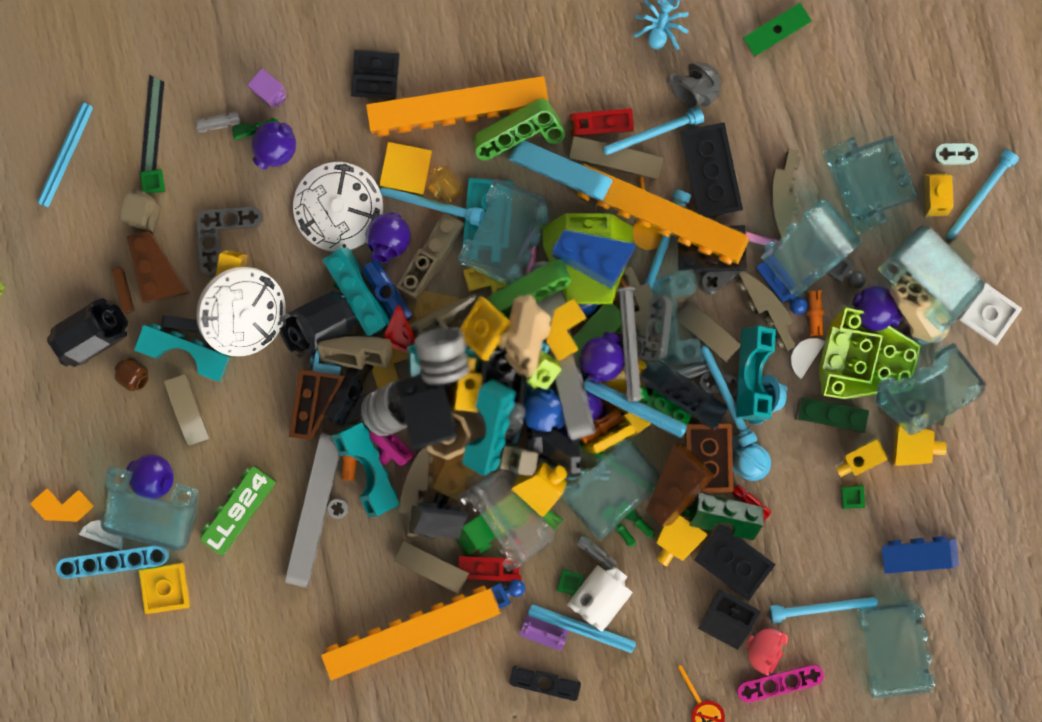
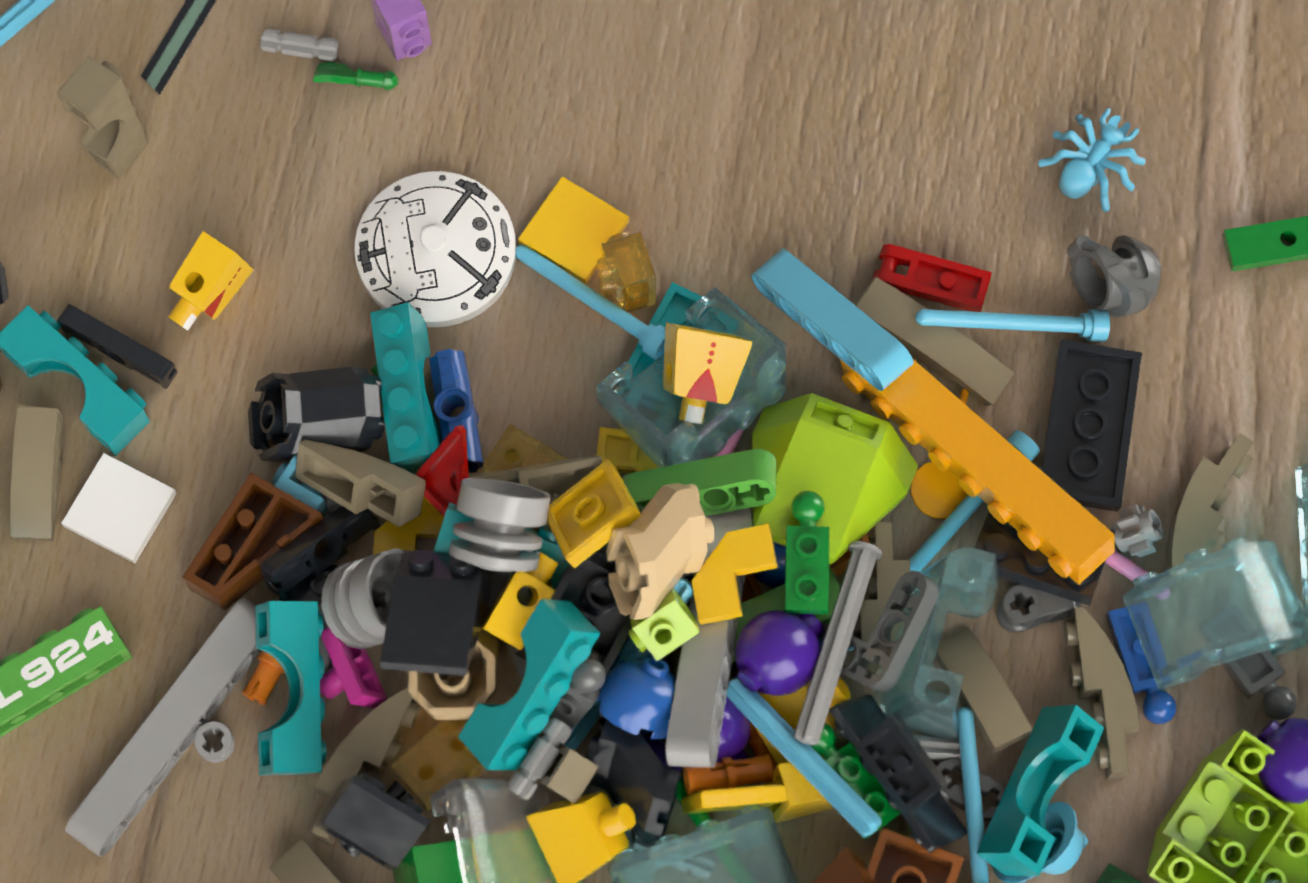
camera: 25 degrees right, 15 degrees down
reddish brown tile [112,267,135,314] -> none
reddish brown wedge [127,231,190,304] -> none
green tile [139,169,166,194] -> none
white dish [196,267,286,356] -> none
dark grey beam [197,207,263,276] -> none
dark purple brick [251,122,297,170] -> none
black slope [351,49,400,100] -> none
light orange brick [366,76,549,137] -> none
dark purple brick [366,212,411,263] -> none
dark tan slope [396,212,464,298] -> none
bright green beam [472,99,565,160] -> none
blue wedge [552,230,636,289] -> none
white tile [791,338,825,379] -> none
orange pin [807,290,825,337] -> none
none -> white tile [62,453,177,564]
none -> light grey axle [508,718,572,799]
none -> yellow torso [663,322,752,424]
none -> green plate [785,490,830,614]
none -> light grey gear [1112,504,1164,558]

